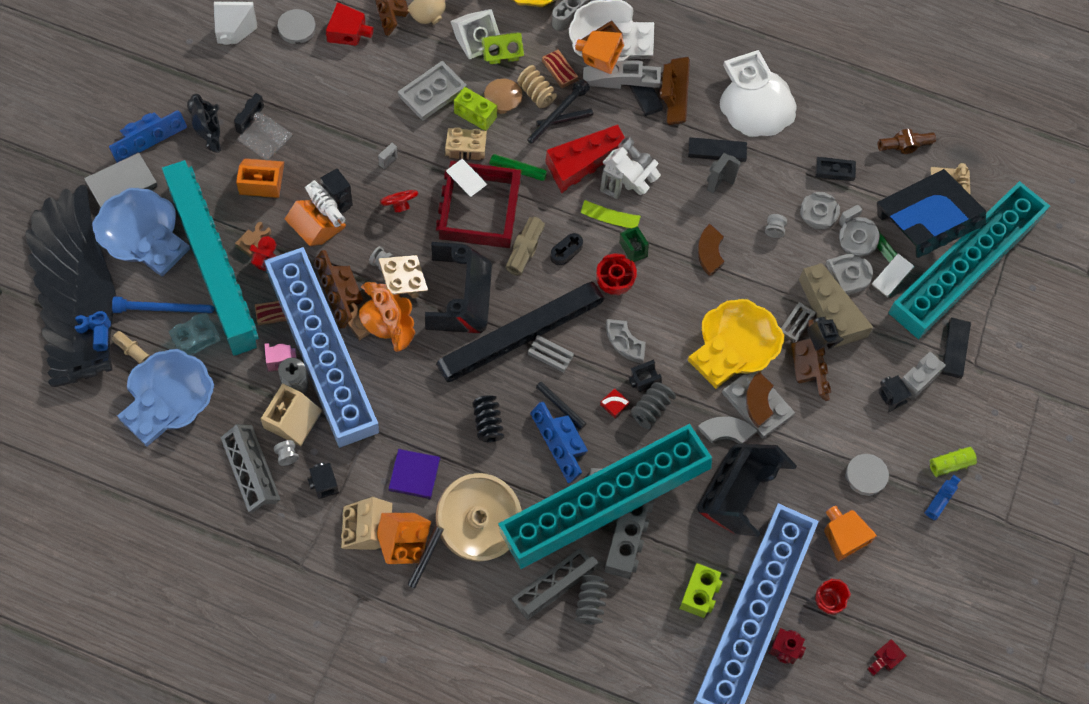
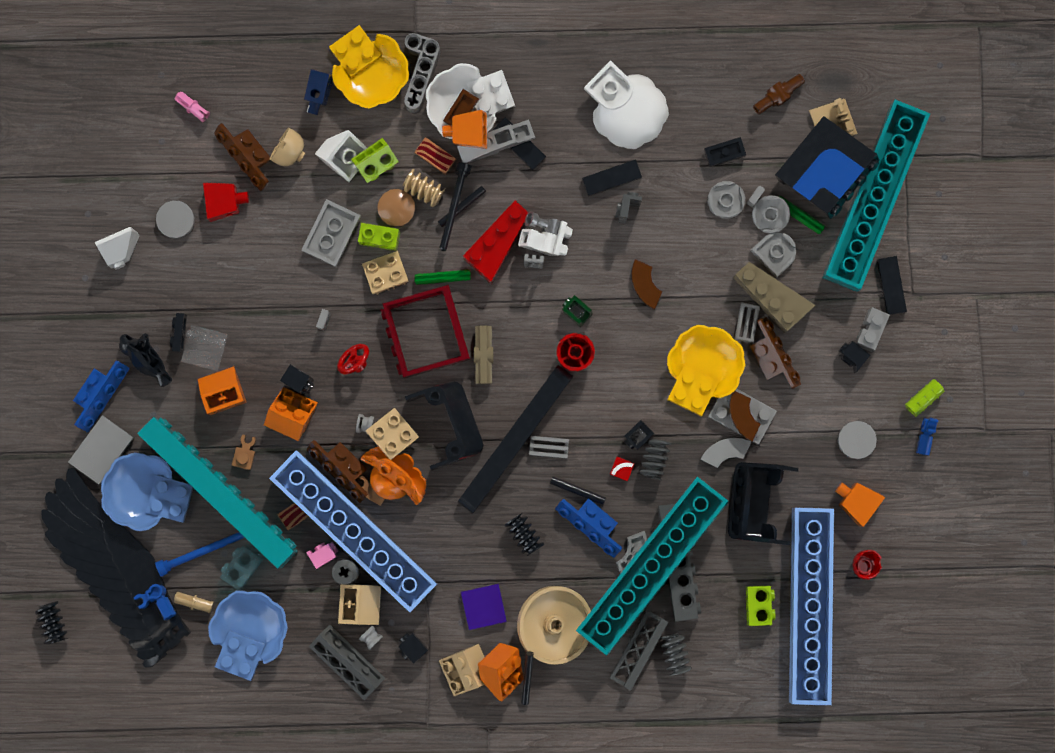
camera: 20 degrees left, 20 degrees up
red hips [249,236,276,272] -> none
white hinge [305,180,345,227] -> none
white sticker [446,159,487,197] -> none
black beam [550,233,583,266] -> none
lime sticker [581,200,641,228] -> none
light grey tile [606,319,646,364] -> none
reddish brown bracket [660,57,690,125] -> none
light grey wheel [765,214,787,238] -> none
dark red brick [769,628,806,664] -> none
black window [807,317,844,351] -> none
dark red plate [867,639,907,676] -> none
white tile [872,254,914,298] -> none

